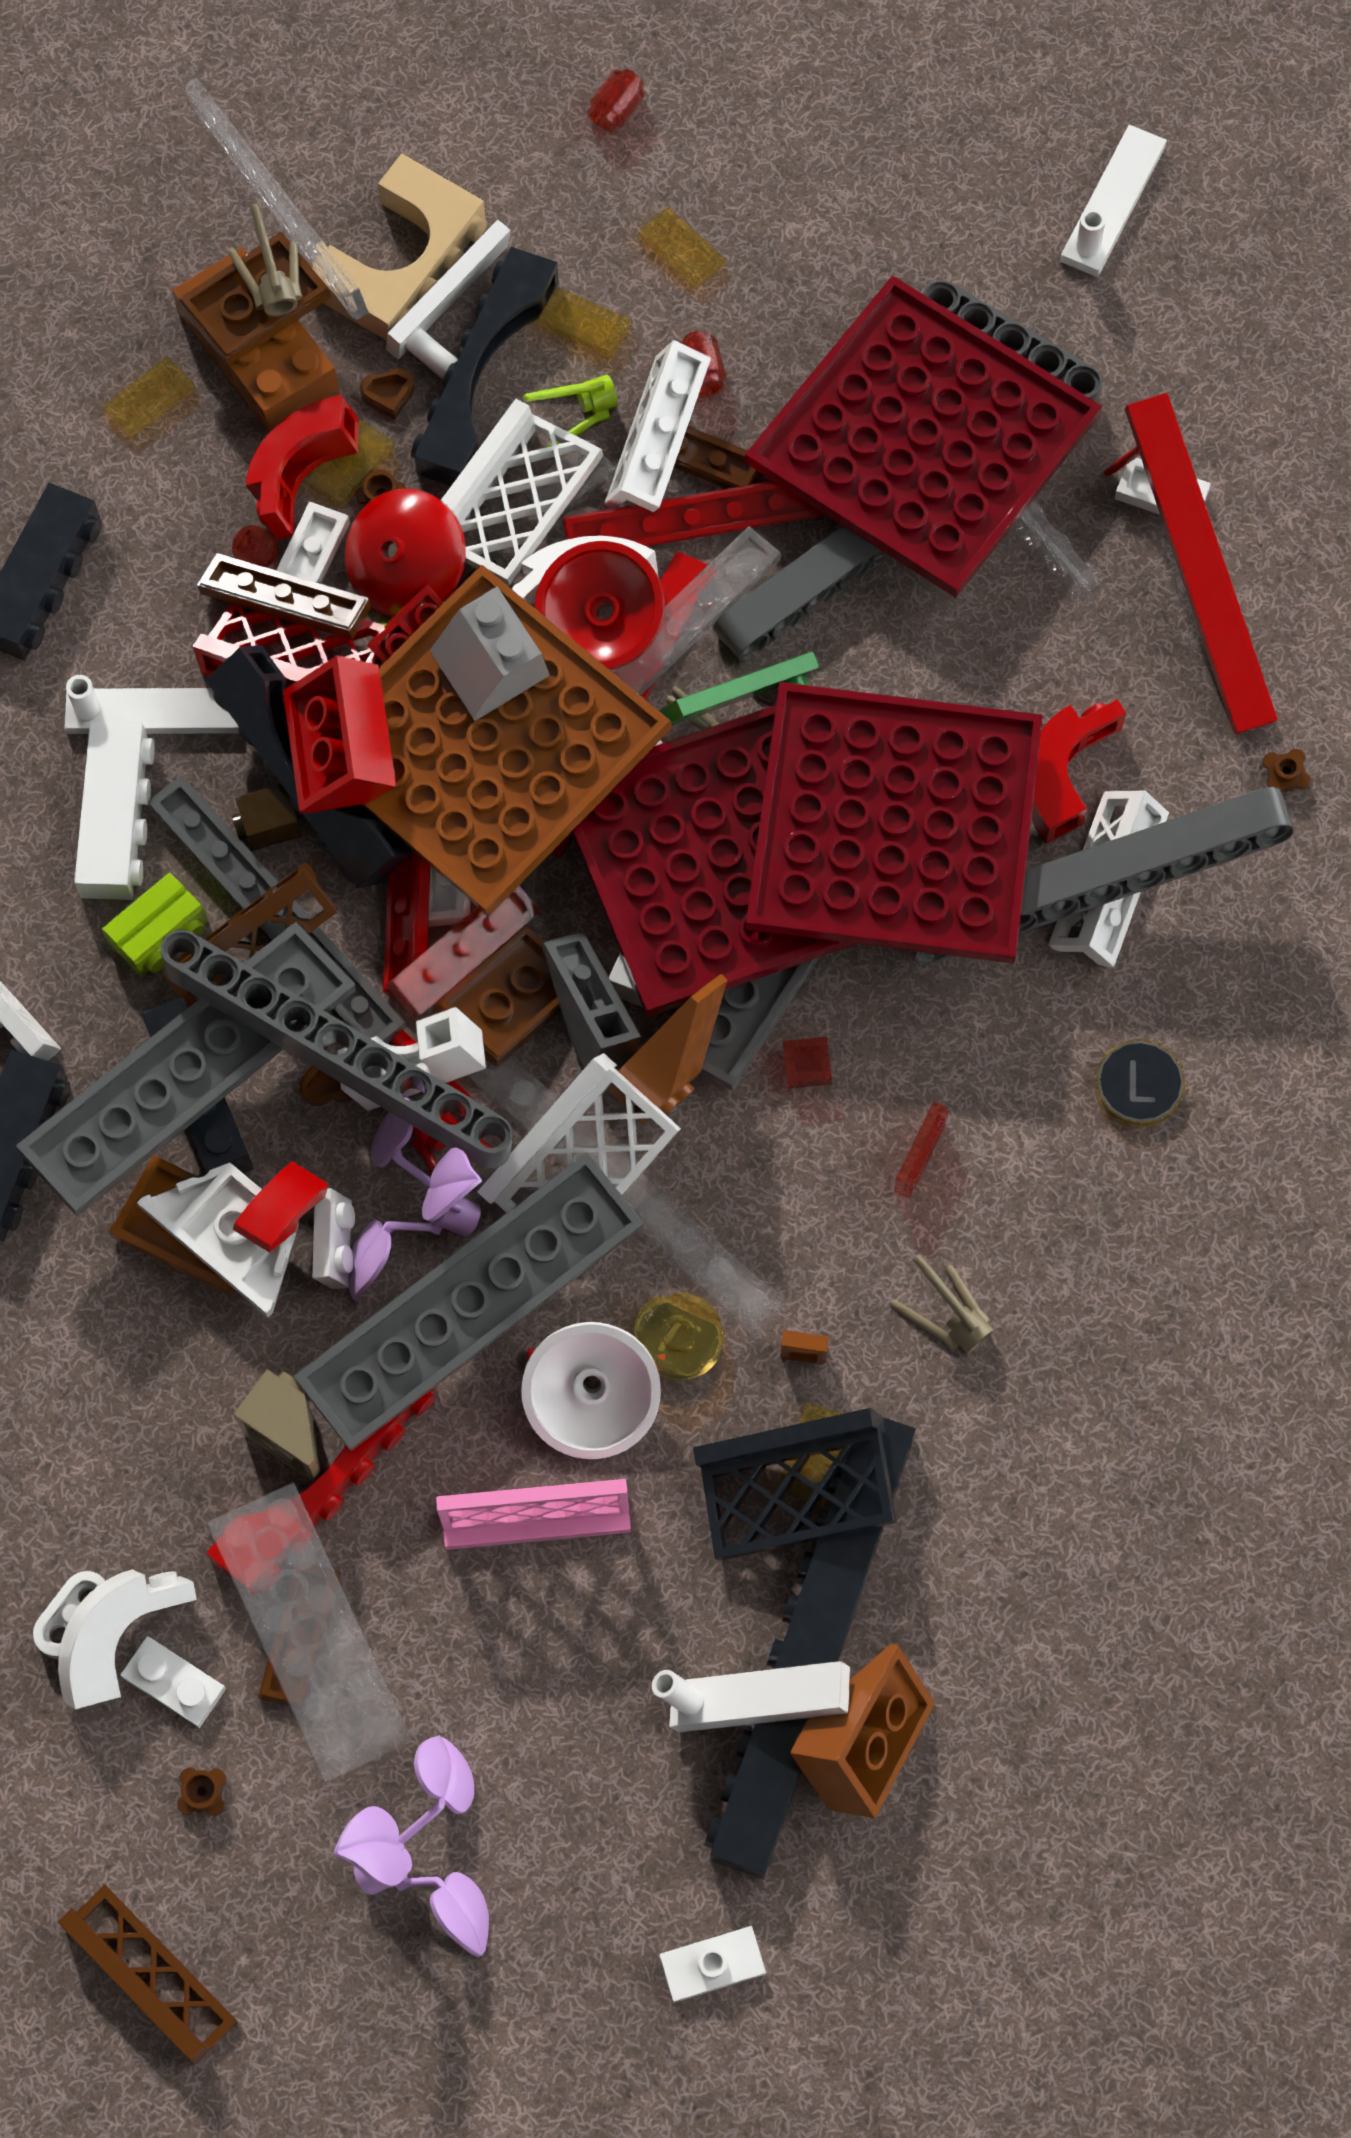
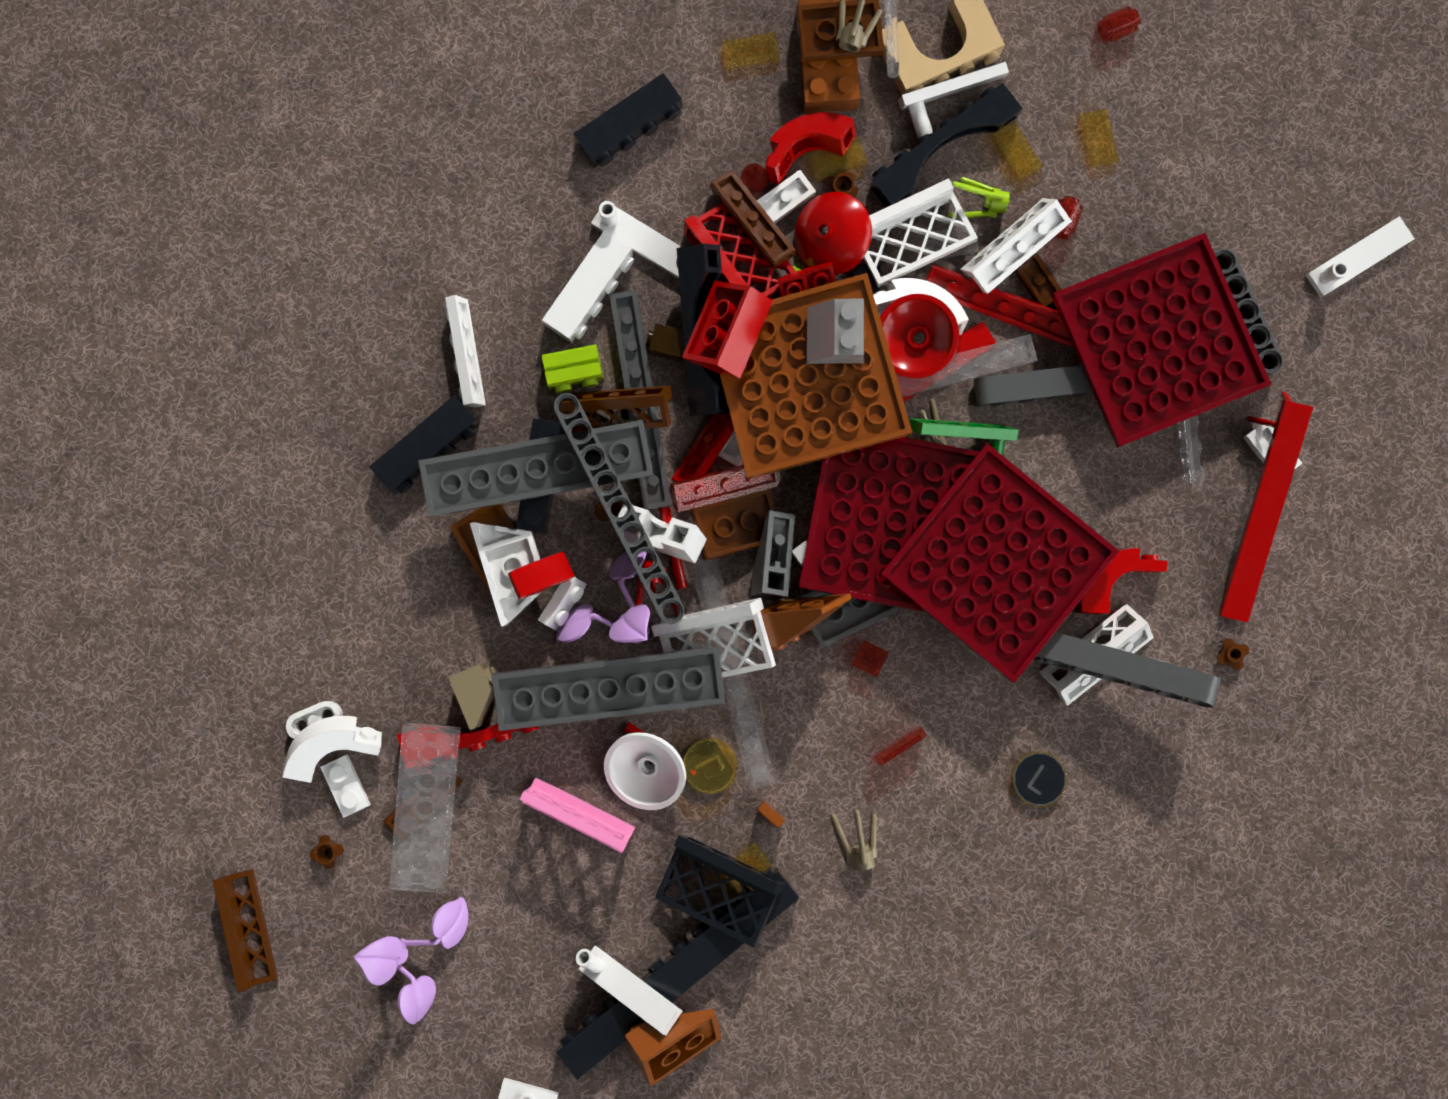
camera: 30 degrees right, 15 degrees up
reddish brown tile [360,368,415,420] -> none

